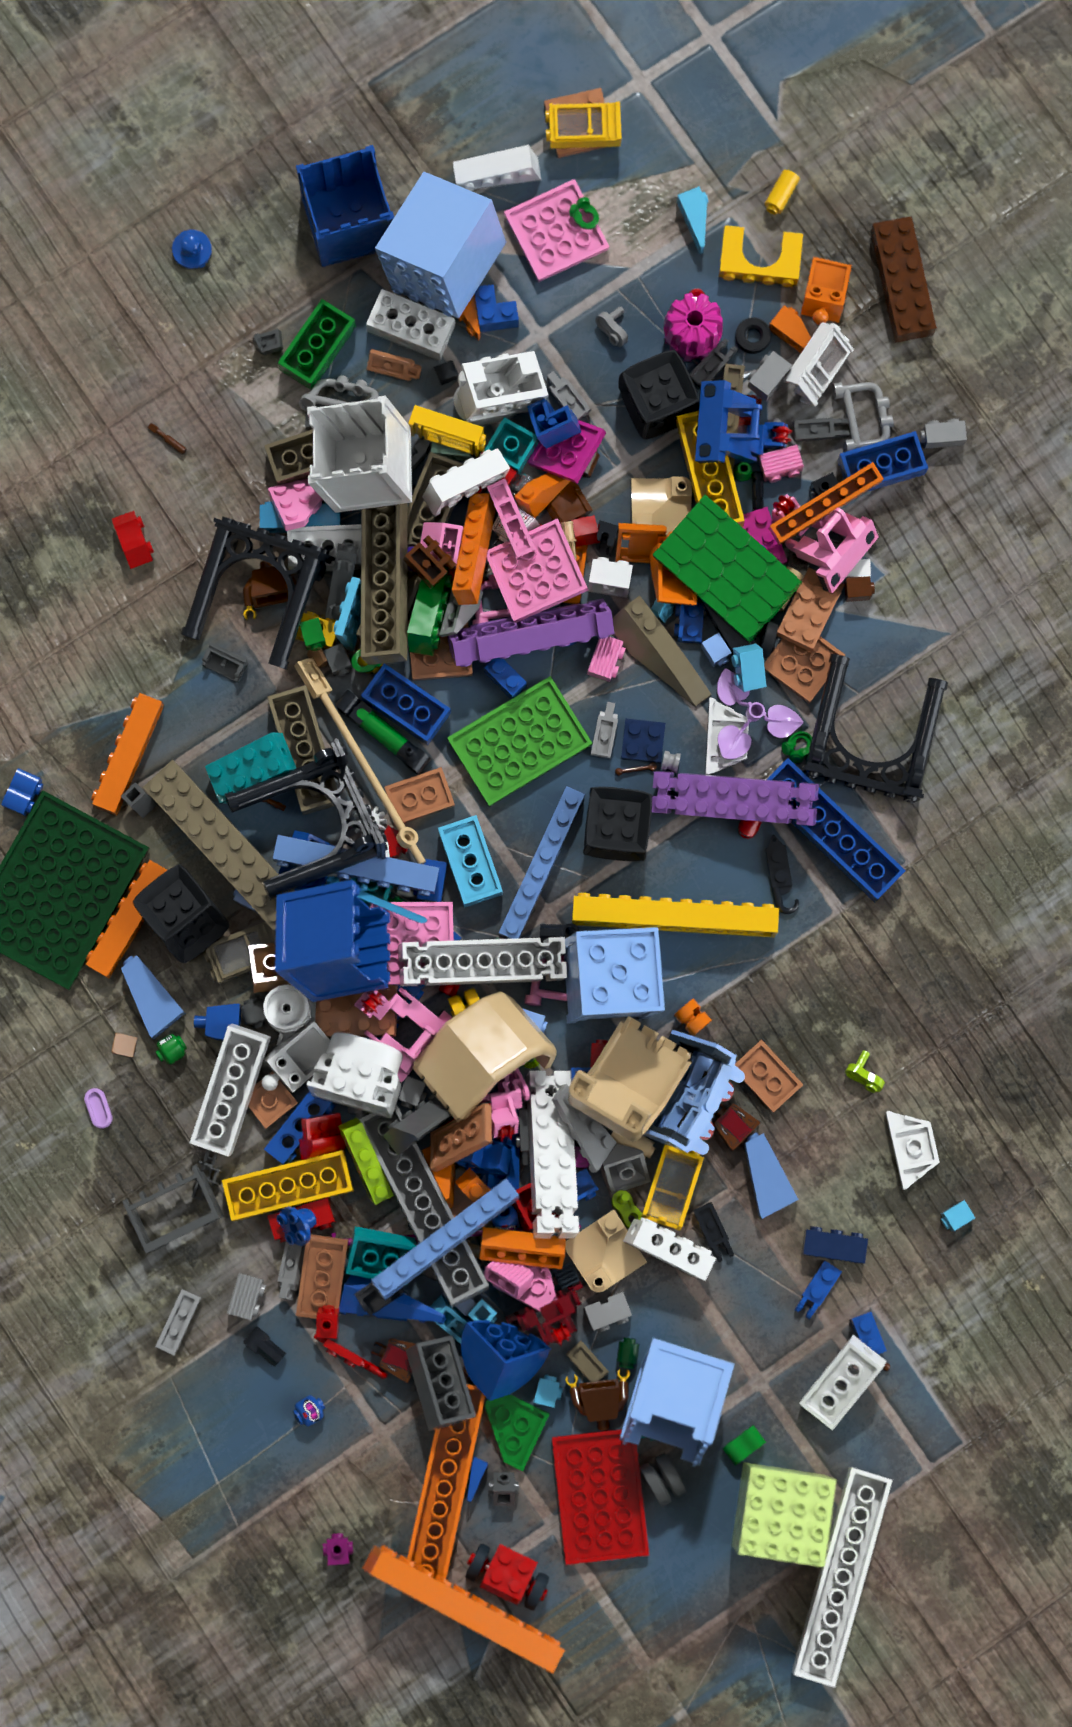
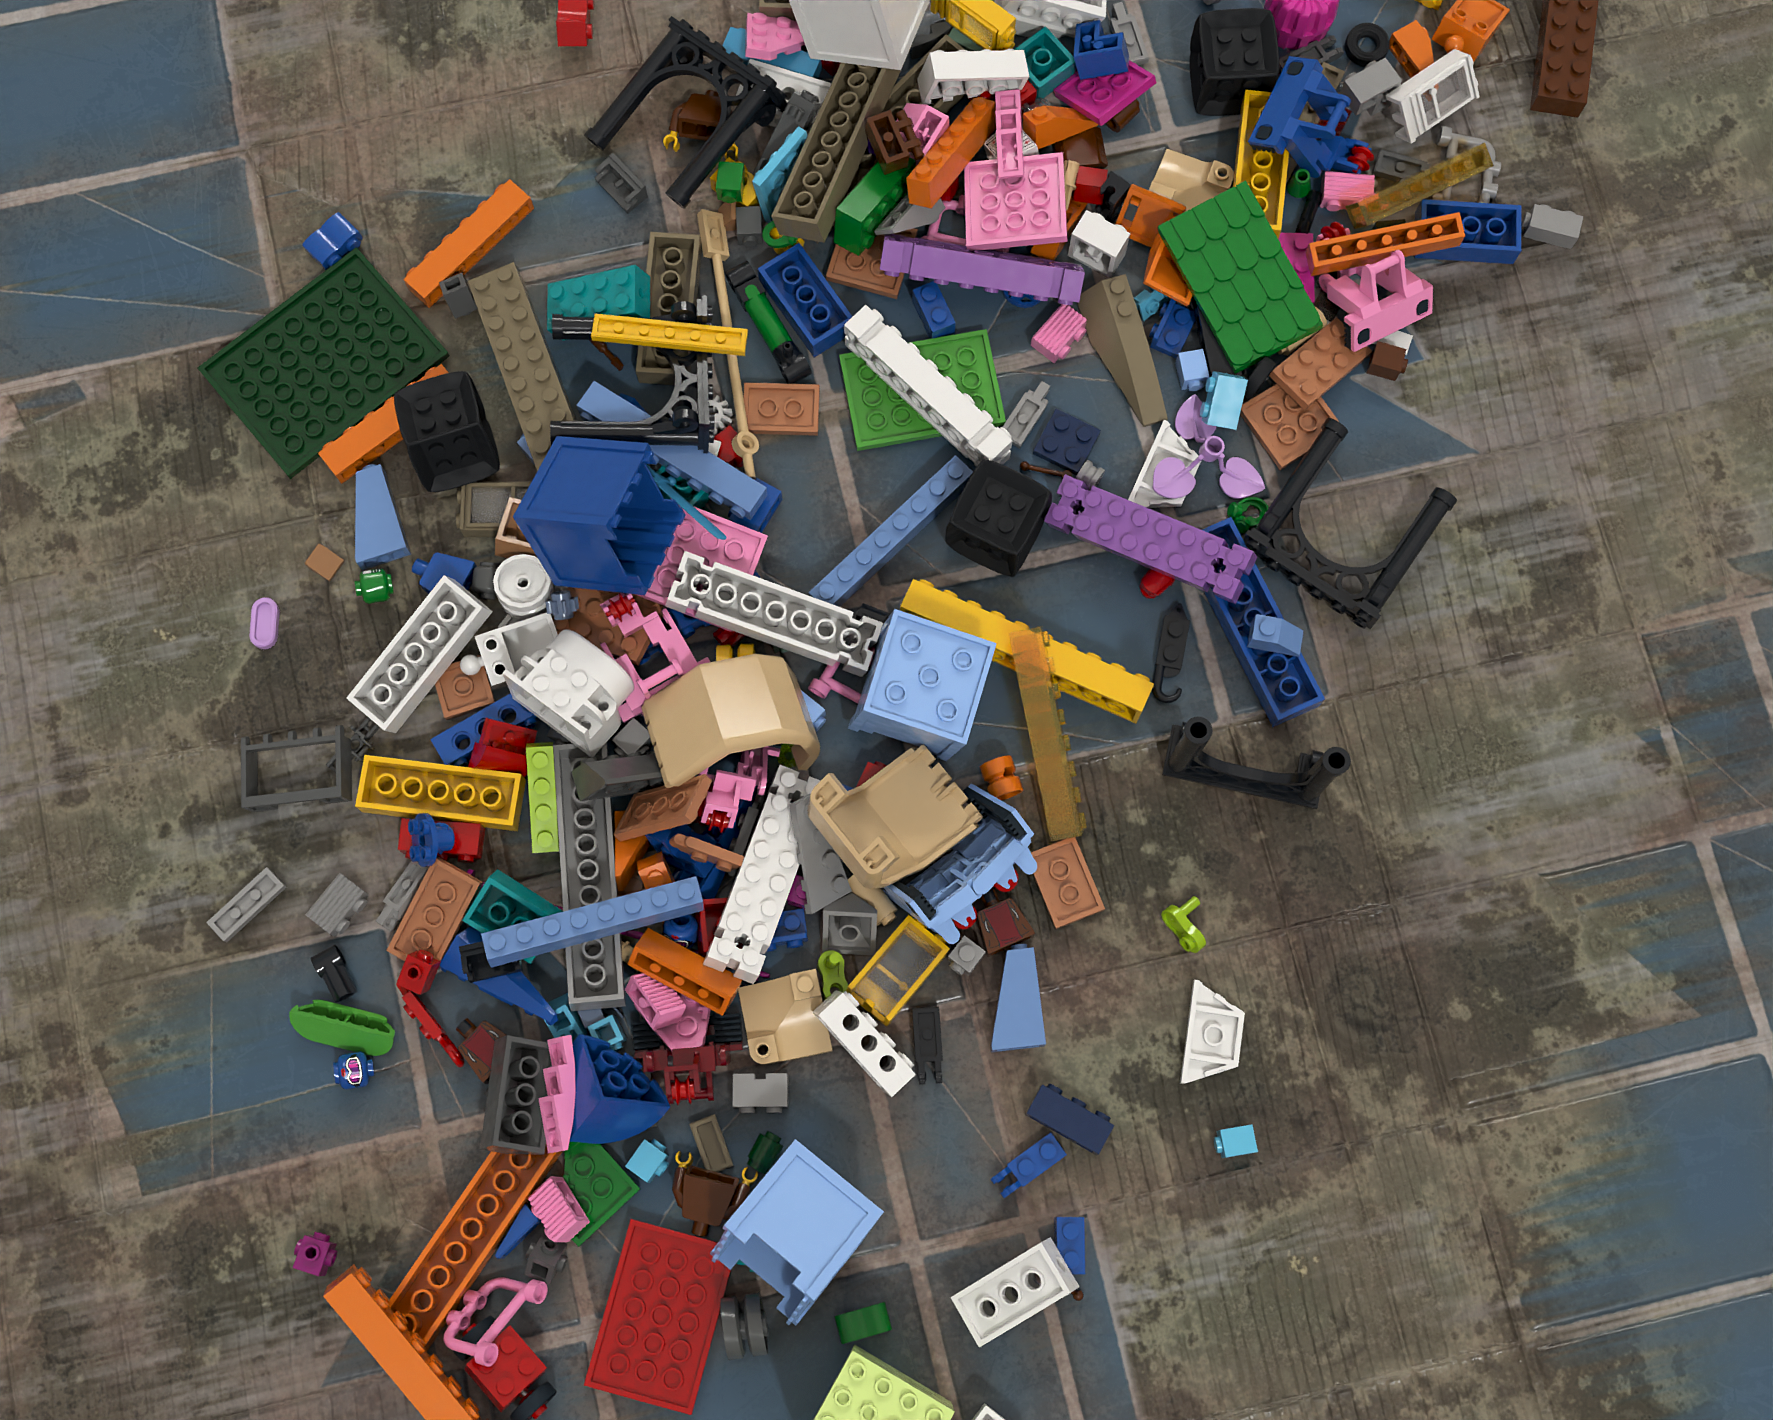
camera: 25 degrees right, 5 degrees down
medium azure brick [438,815,503,908] -> none
none -> bright green brick [289,1000,395,1056]
none -> bright pink bar [443,1277,548,1367]
none -> bright pink brick [528,1176,590,1242]
none -> bright pink slope [538,1035,576,1153]
none -> sand blue gear [545,590,579,620]
none -> yellow tile [591,314,748,356]
none -> nougat hinge [669,834,744,872]
none -> white brick [844,305,1013,467]
none -> light grey brick [947,935,986,977]
none -> clear yellow brick [1009,626,1087,841]
none -> black arch [1162,716,1351,809]
none -> medium blue slope [1247,614,1303,657]
none -> clear yellow brick [1345,143,1494,229]

